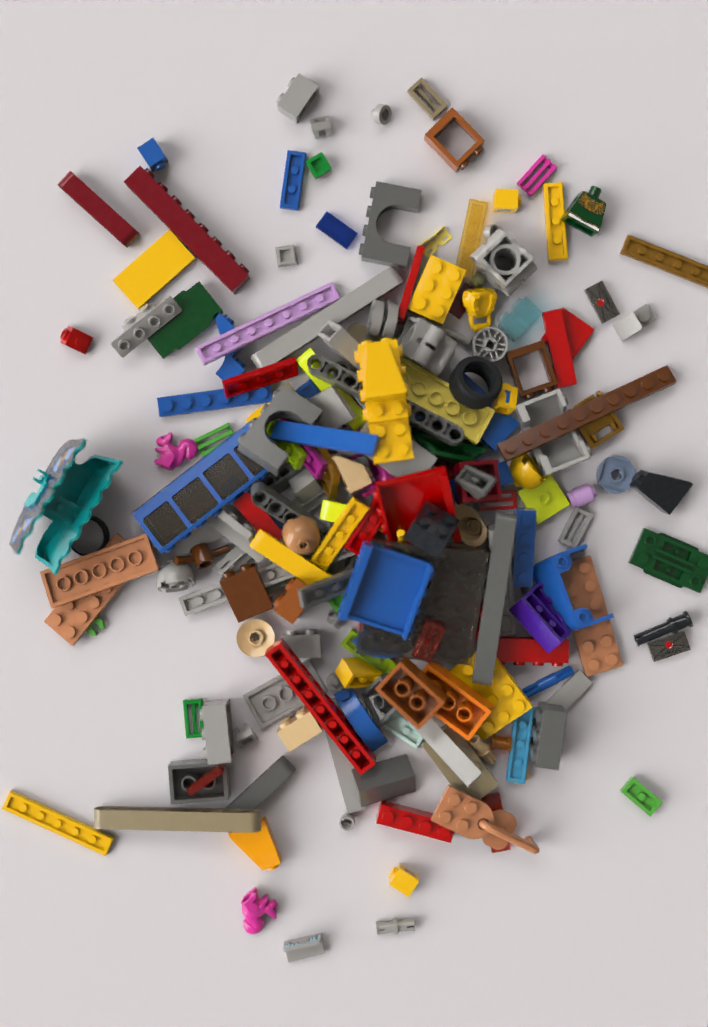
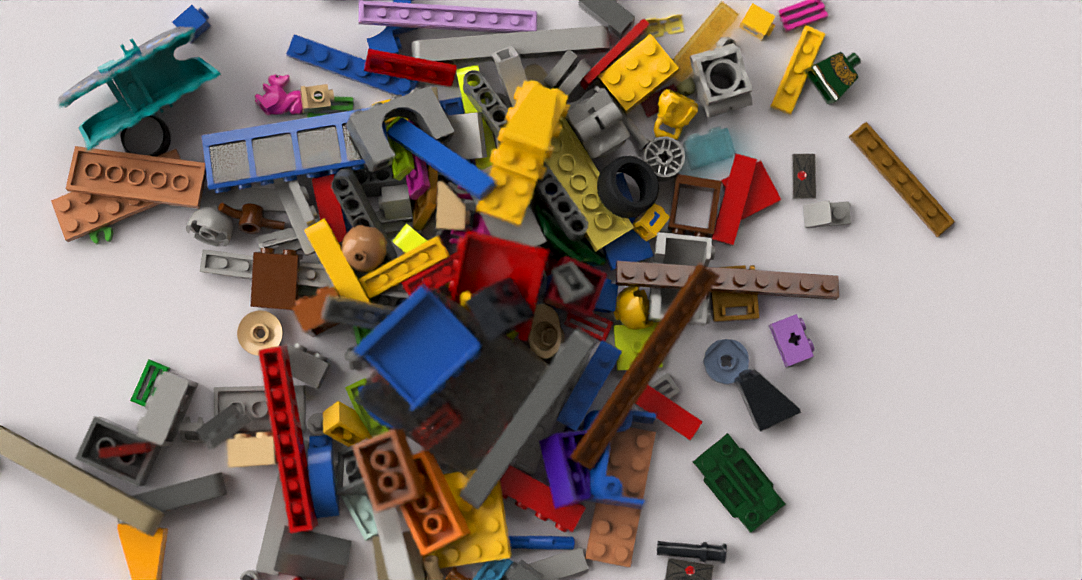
camera: 25 degrees right, 5 degrees down
lavender brick [566,483,597,508] -> none
none -> blue brick [172,5,211,43]
none -> dark grey bracket [196,404,252,449]
none -> tan brick [300,84,335,113]
none -> reddish brown plate [570,262,720,470]
none -> red tile [614,385,703,441]
none -> medium lavender brick [768,314,815,367]

